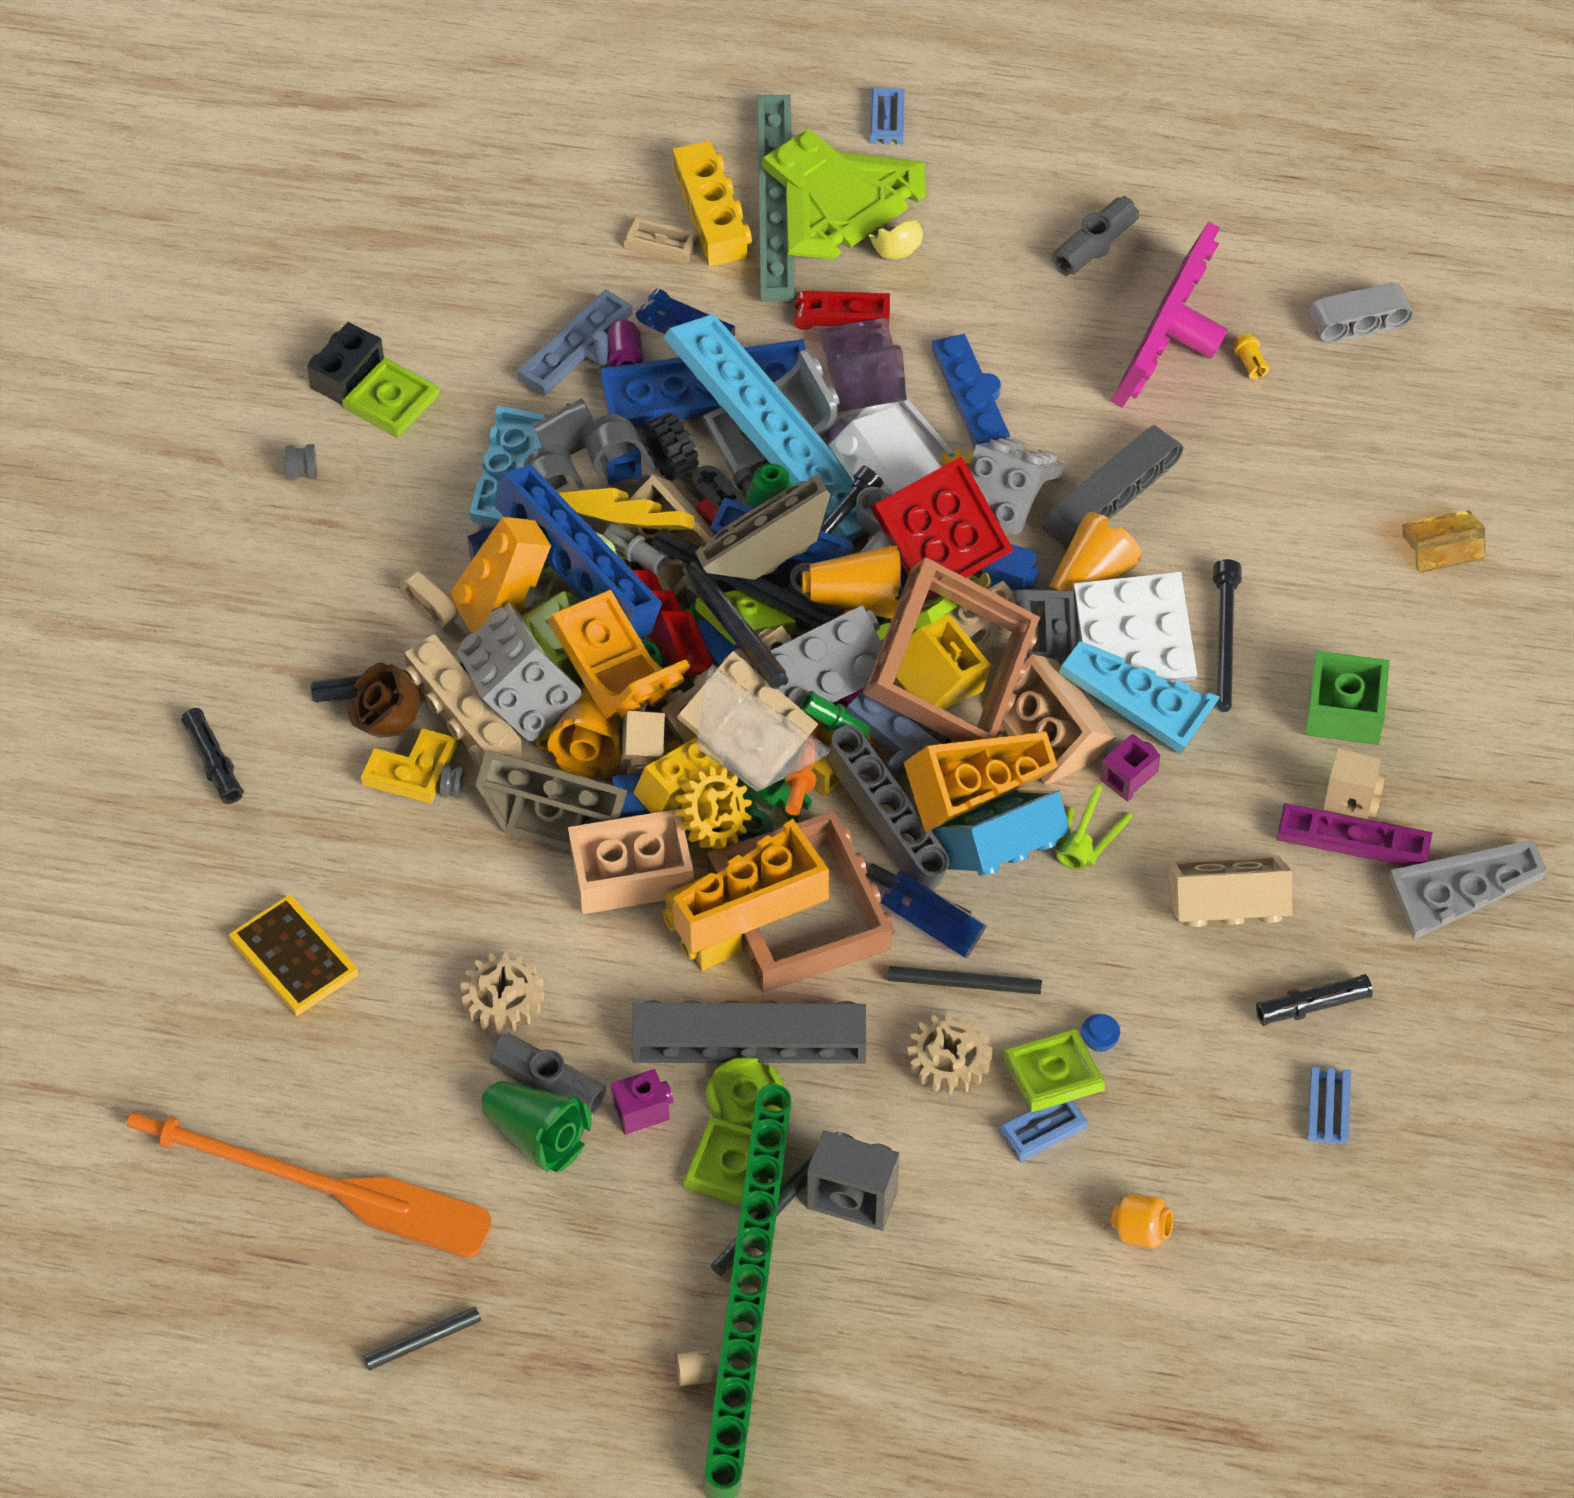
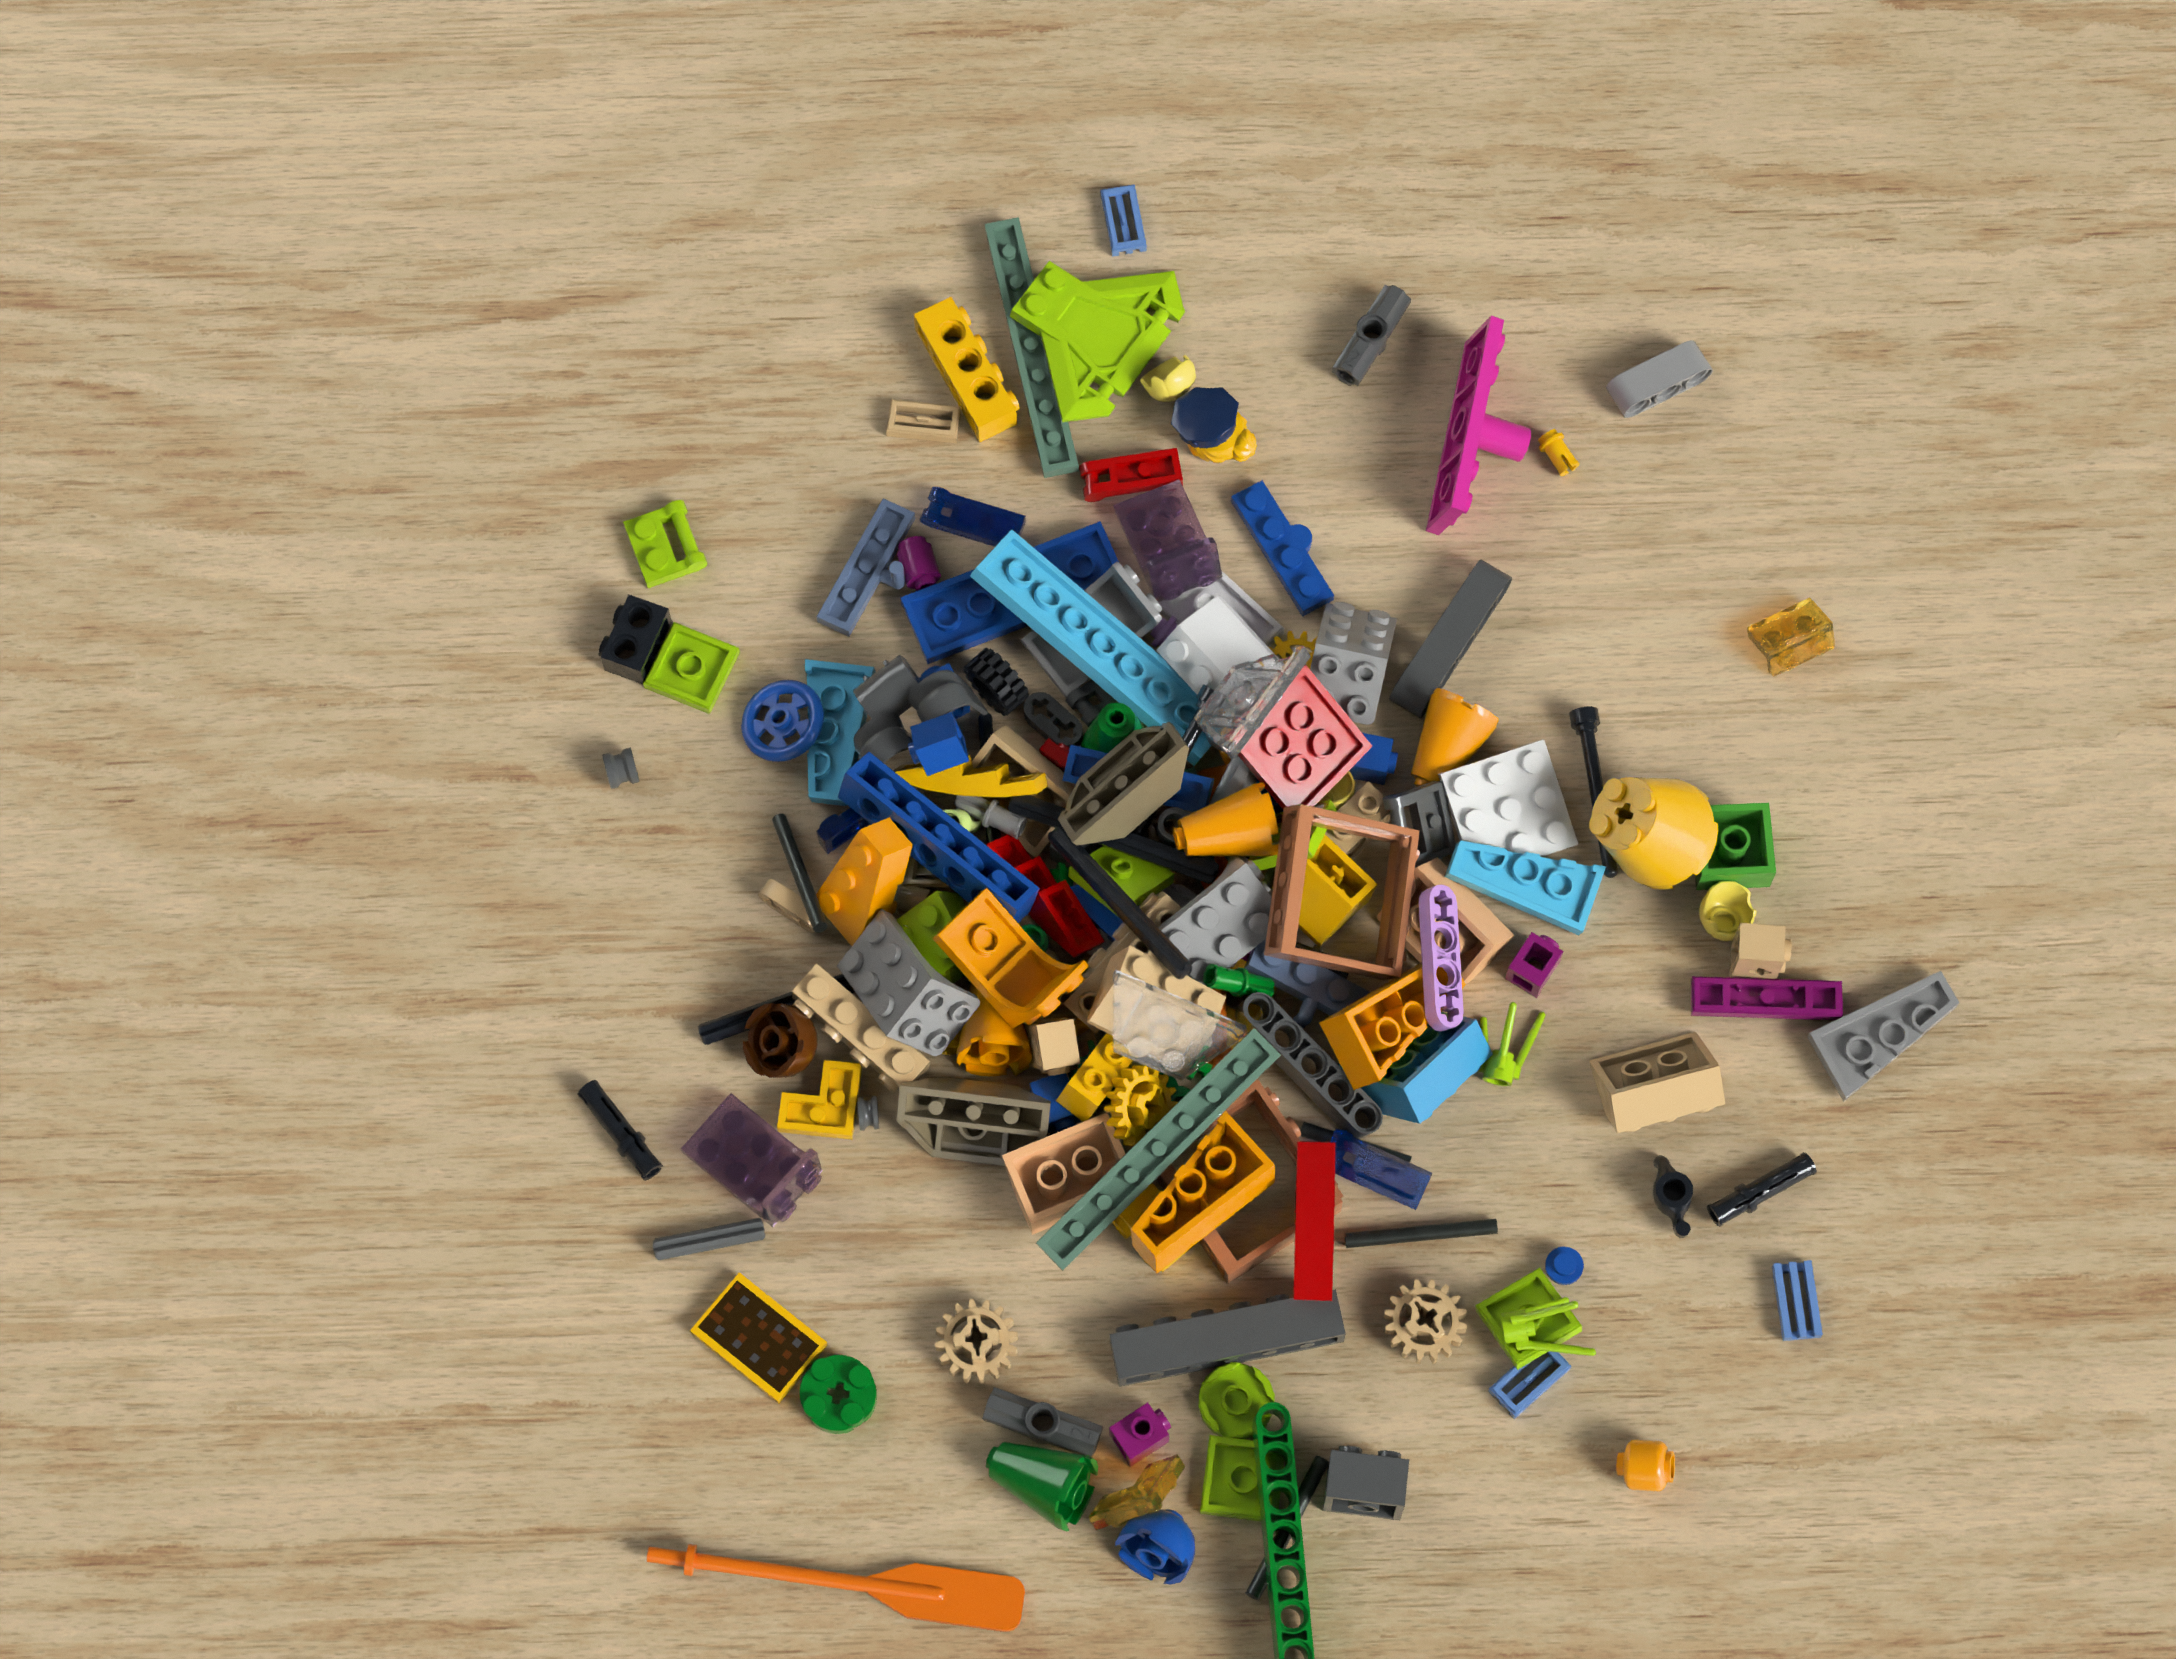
camera: 10 degrees left, 15 degrees up
none -> lime plate [623,500,708,588]
none -> dark grey axle [653,1218,765,1260]
none -> clear purple bracket [681,1093,822,1228]
none -> blue plate [741,680,824,762]
none -> pearl dark grey bar [772,814,828,933]
none -> green plate [799,1355,877,1434]
none -> blue brick [908,712,969,776]
none -> sand green plate [1036,1028,1281,1271]
none -> clear yellow plate [1088,1454,1185,1530]
none -> blue cylinder [1115,1508,1195,1585]
none -> dark blue piece [1171,387,1257,463]
none -> clear wing [1193,646,1311,759]
none -> red slope [1293,1141,1336,1301]
none -> lavender beam [1419,884,1464,1031]
none -> lime plant [1501,1297,1596,1356]
none -> yellow cone [1589,777,1718,890]
none -> black piece [1653,1155,1693,1238]
none -> light yellow hair [1699,881,1757,941]

